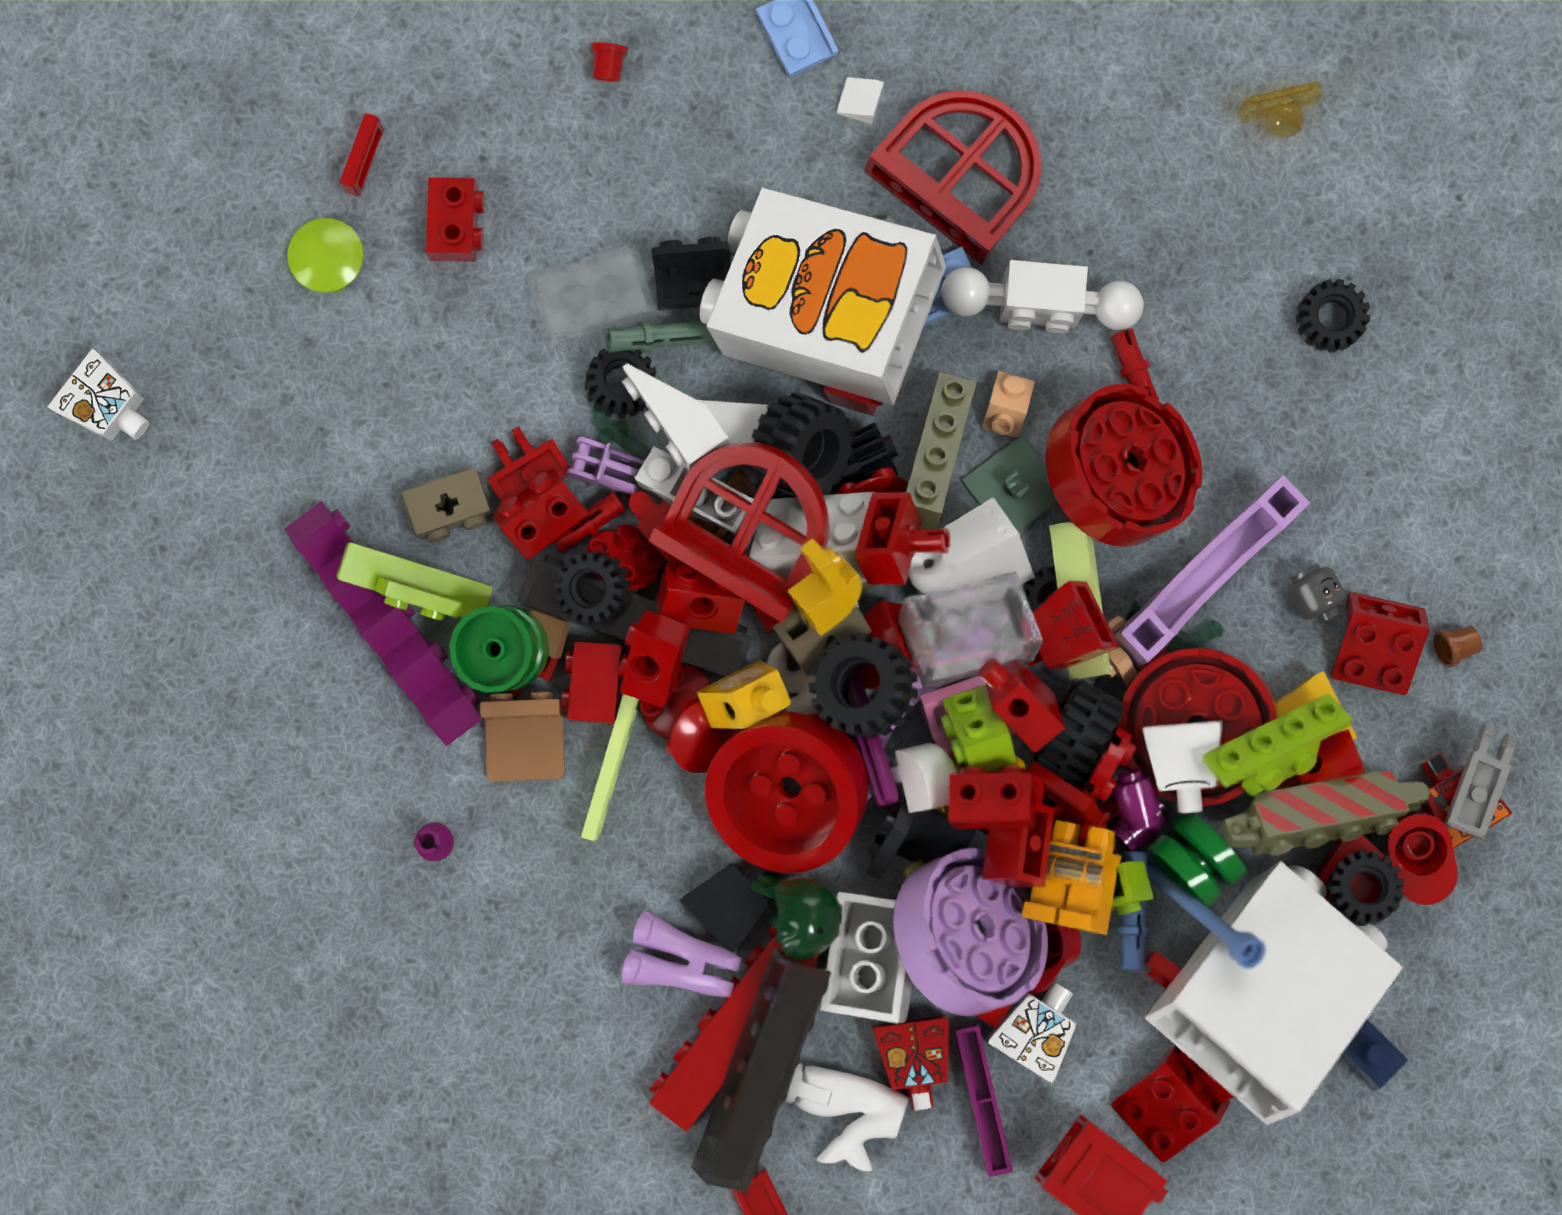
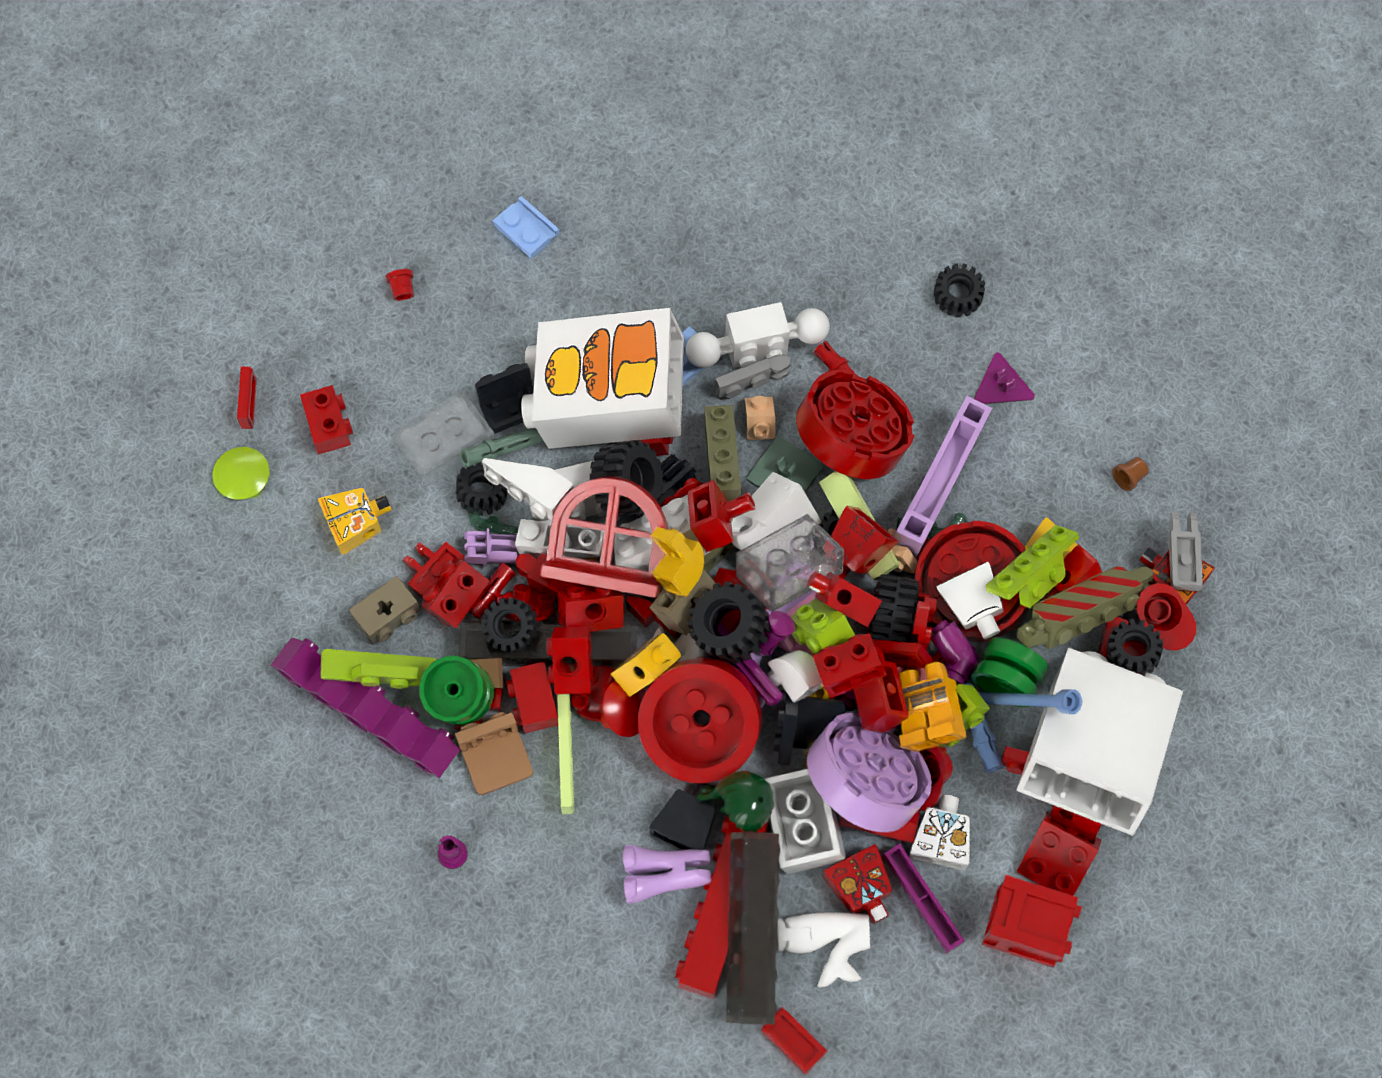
camera: 20 degrees left, 15 degrees down
white torso [48,349,149,441] -> none
white slope [836,77,884,124] -> none
red window [864,90,1041,265] -> none
clear yellow tile [1239,81,1323,138] -> none
dark grey head [1288,563,1346,624] -> none
red bracket [1331,591,1430,695] -> none
dark blue torso [1340,1019,1408,1091] -> none
none -> yellow torso [318,488,392,555]
none -> light grey hinge [714,354,791,399]
none -> magenta pin [758,611,796,656]
none -> magenta piece [974,352,1035,404]

